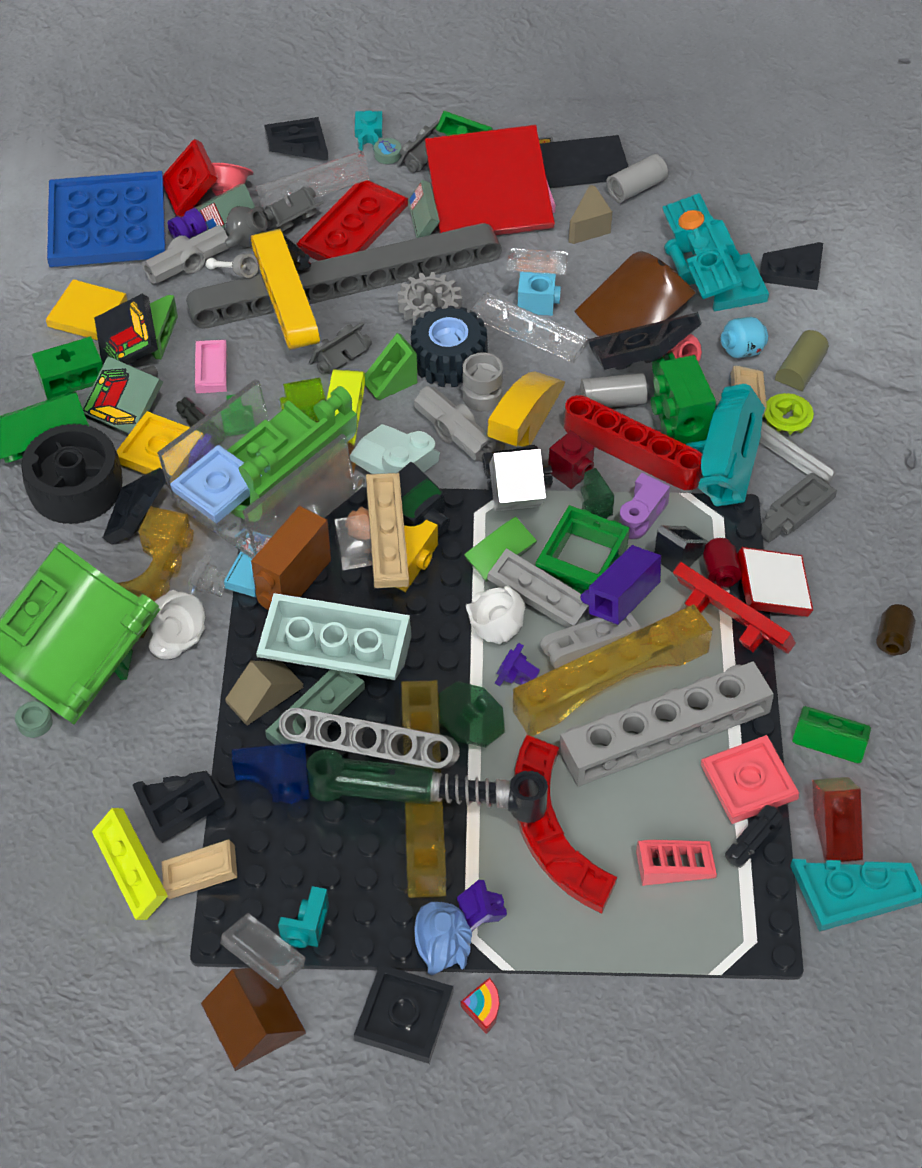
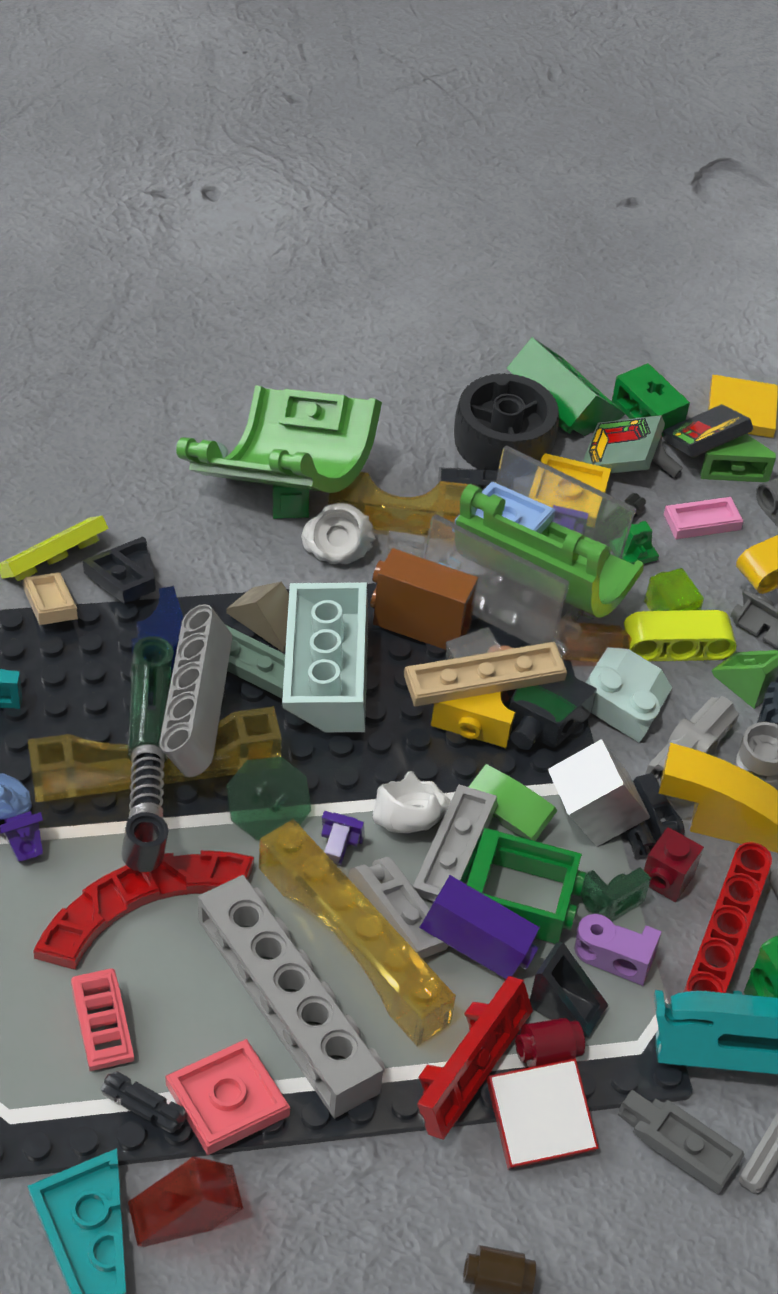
camera: 75 degrees right, 5 degrees down
green slope [793,706,871,763] -> none

